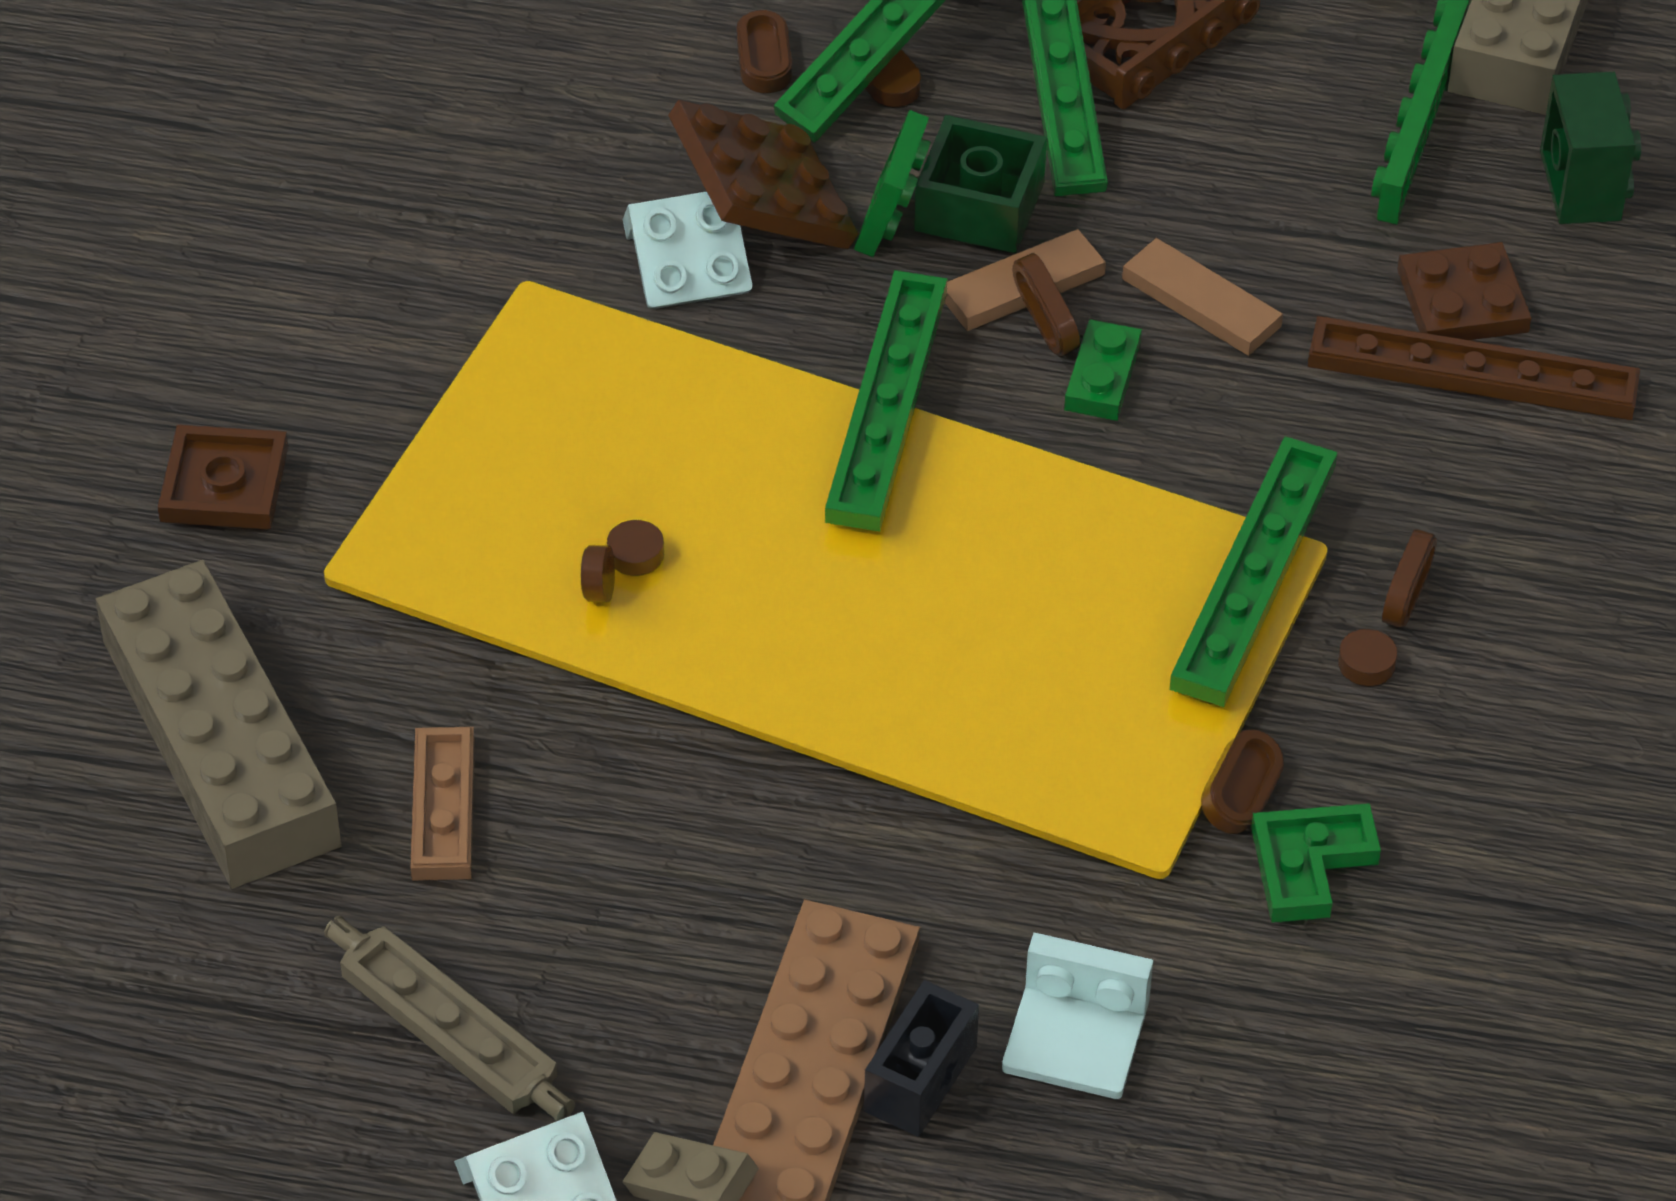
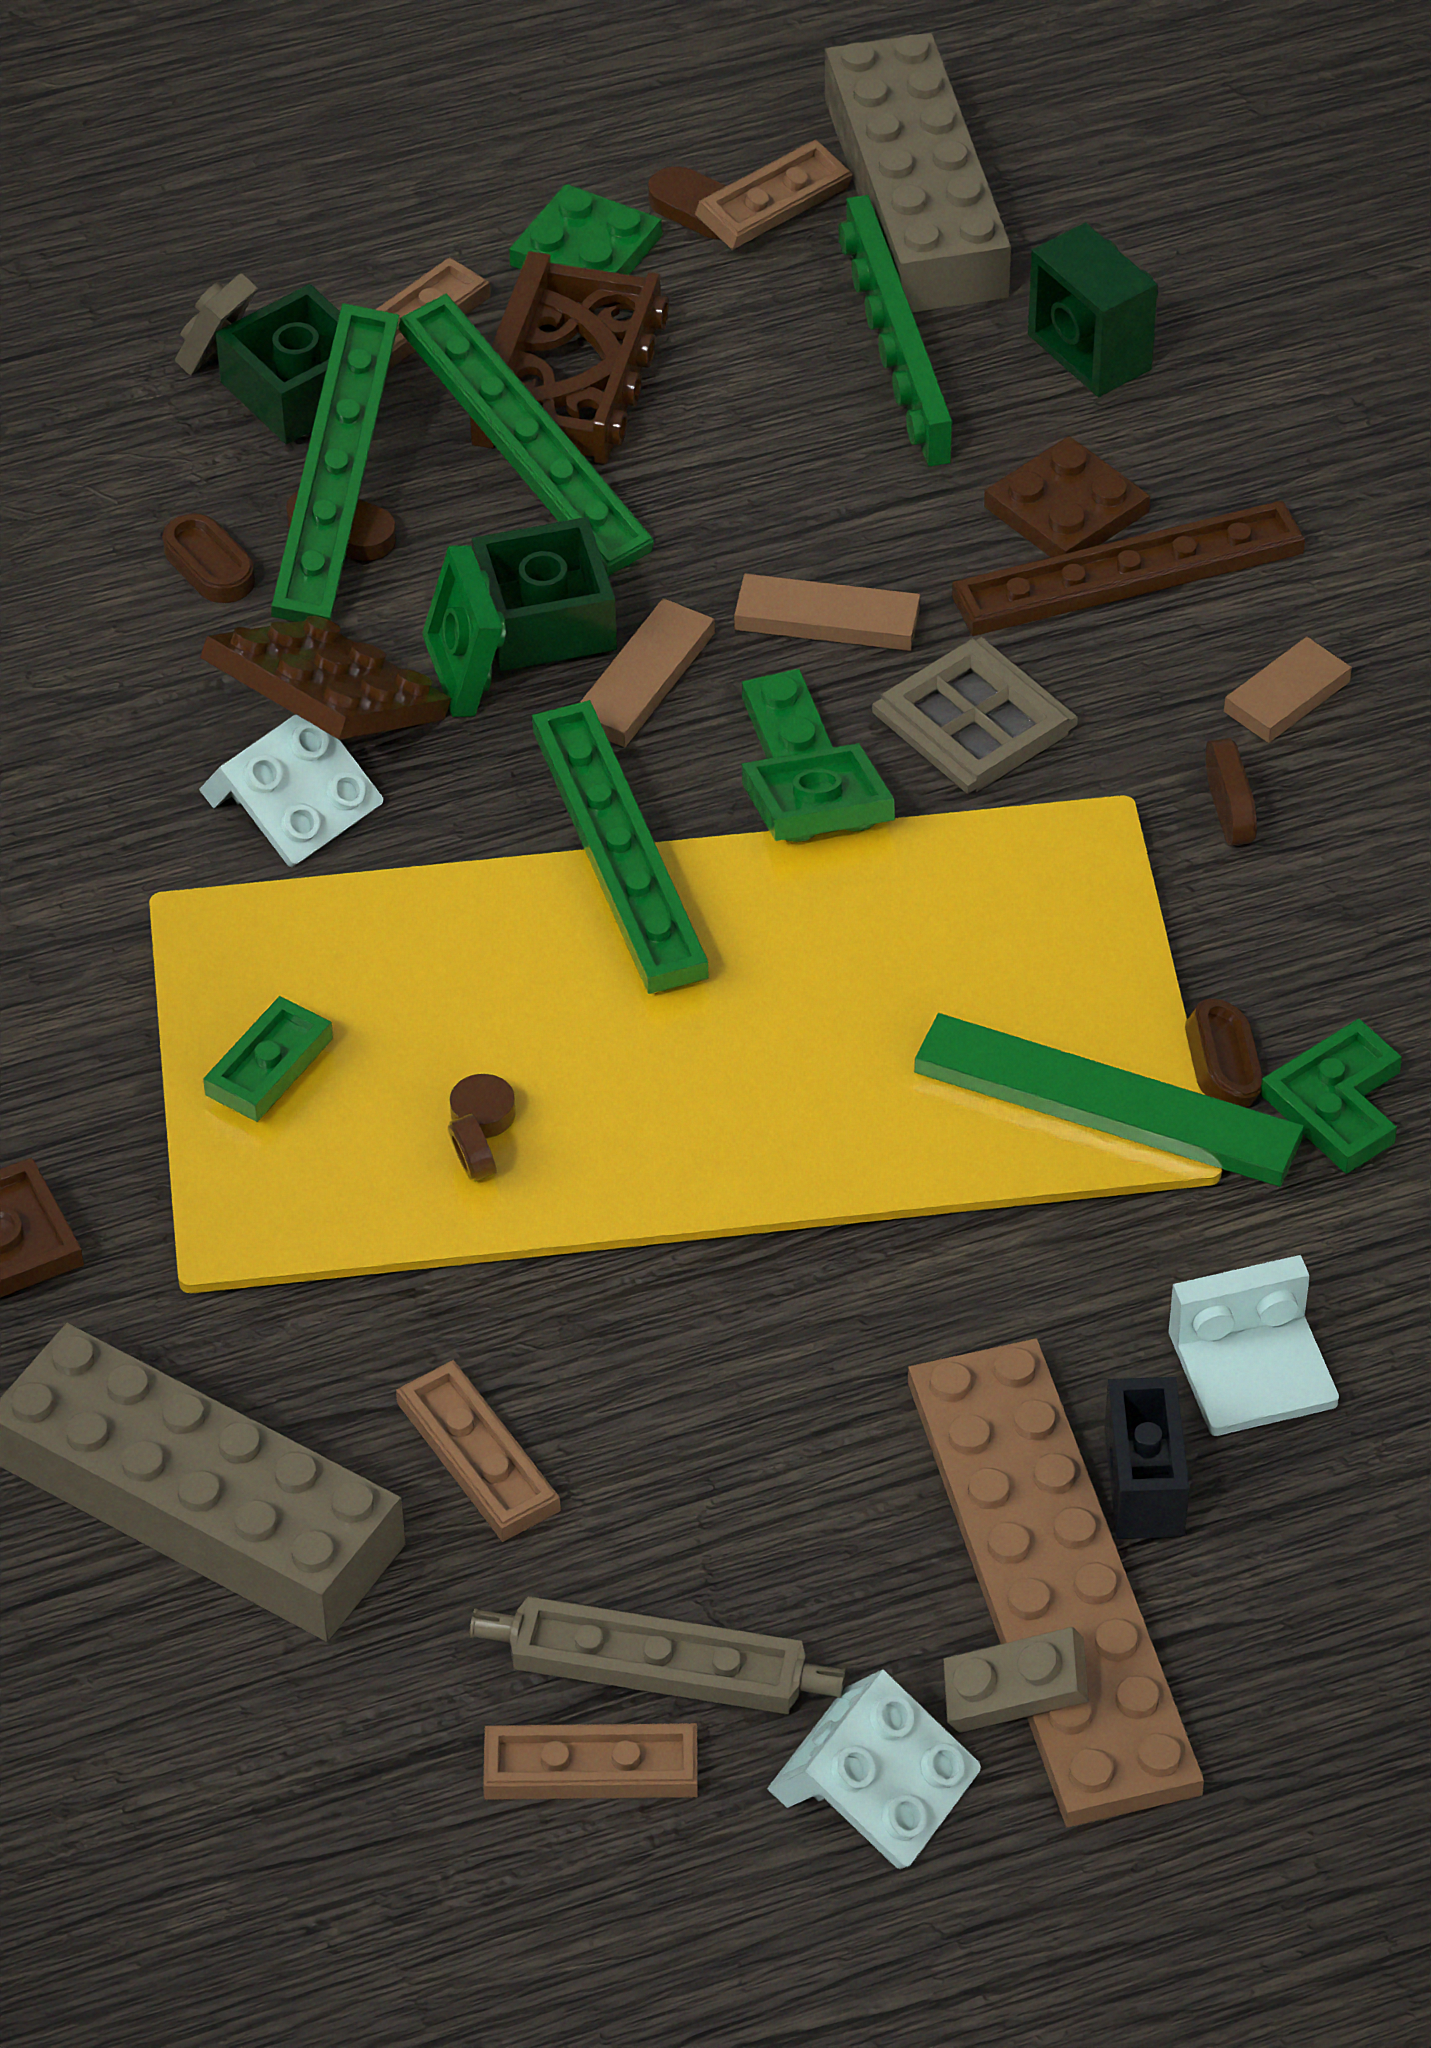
camera: 30 degrees left, 0 degrees up
reddish brown tile [1012,253,1080,356] -> none
green plate [1169,436,1338,707] -> none
reddish brown tile [1338,629,1397,686] -> none
none -> green plate [203,996,333,1122]
none -> medium nougat tile [483,1723,698,1800]
none -> green plate [741,743,895,842]
none -> dark tan piece [872,637,1078,794]
none -> green tile [914,1013,1304,1187]
none -> medium nougat tile [1224,637,1352,743]

